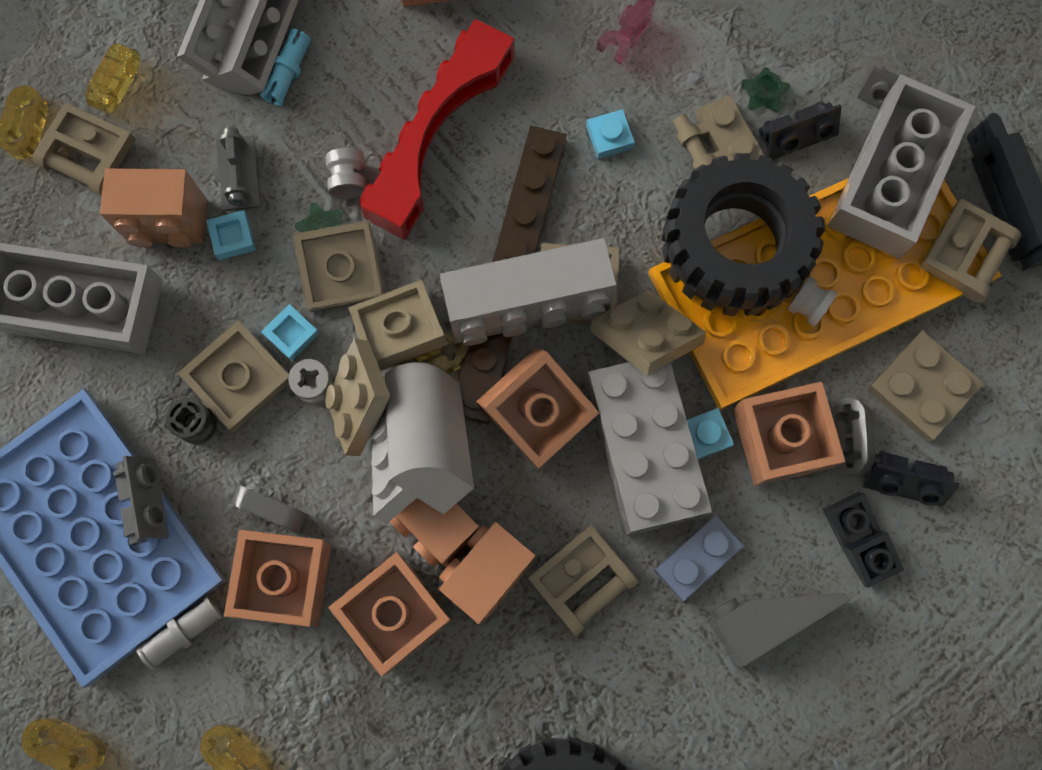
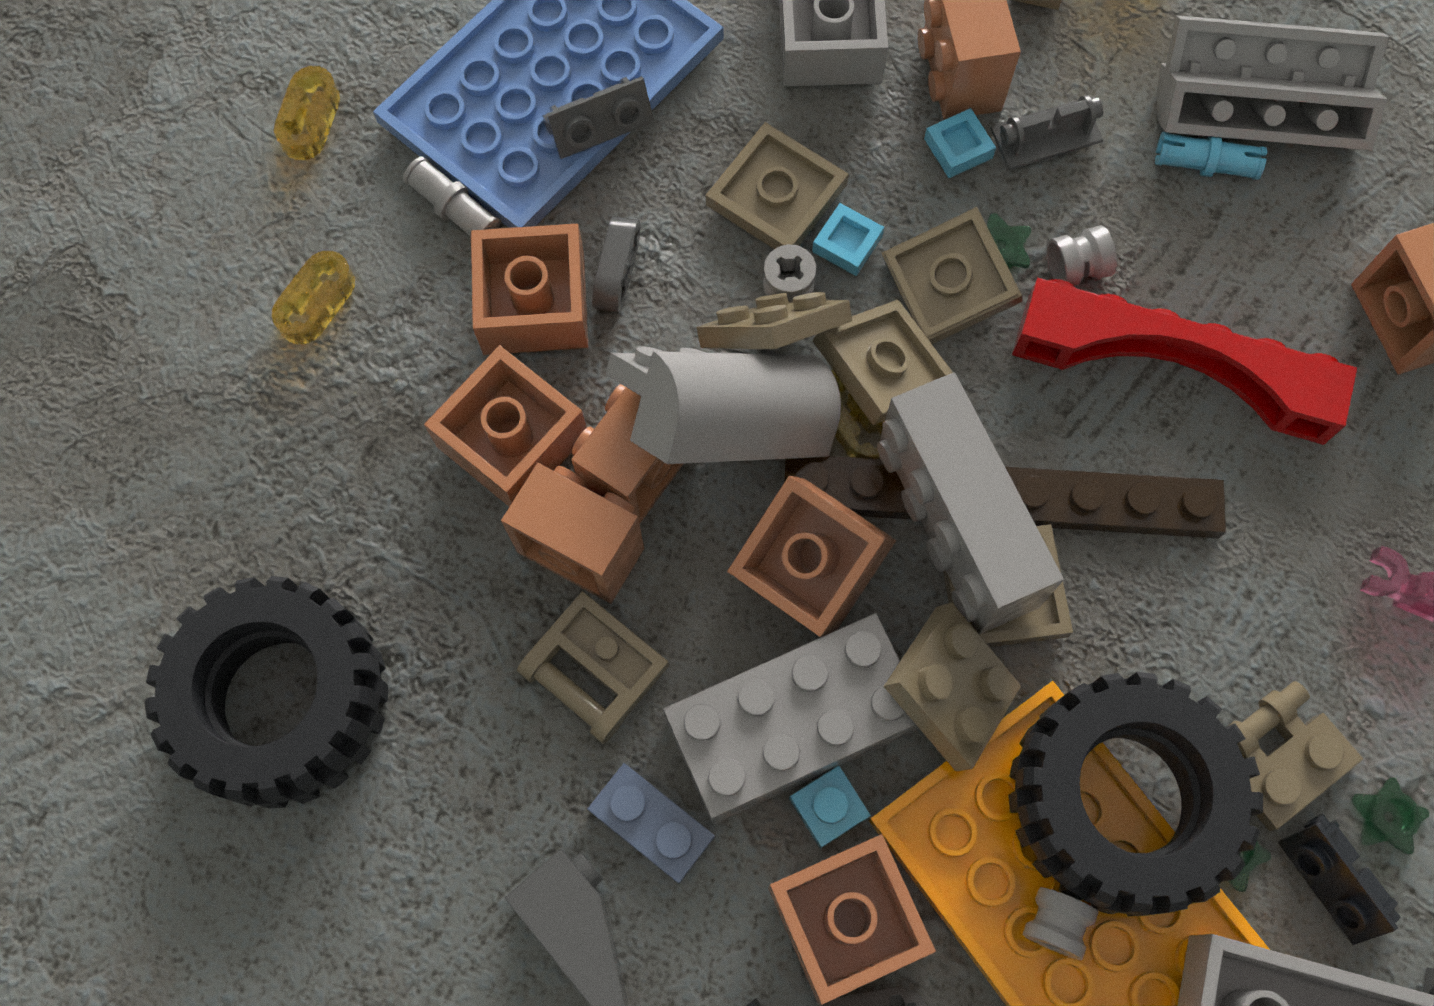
camera: 80 degrees right, 5 degrees down
pearl dark grey wheel [165,398,217,444] -> none
medium azure plate [586,109,635,159] -> none

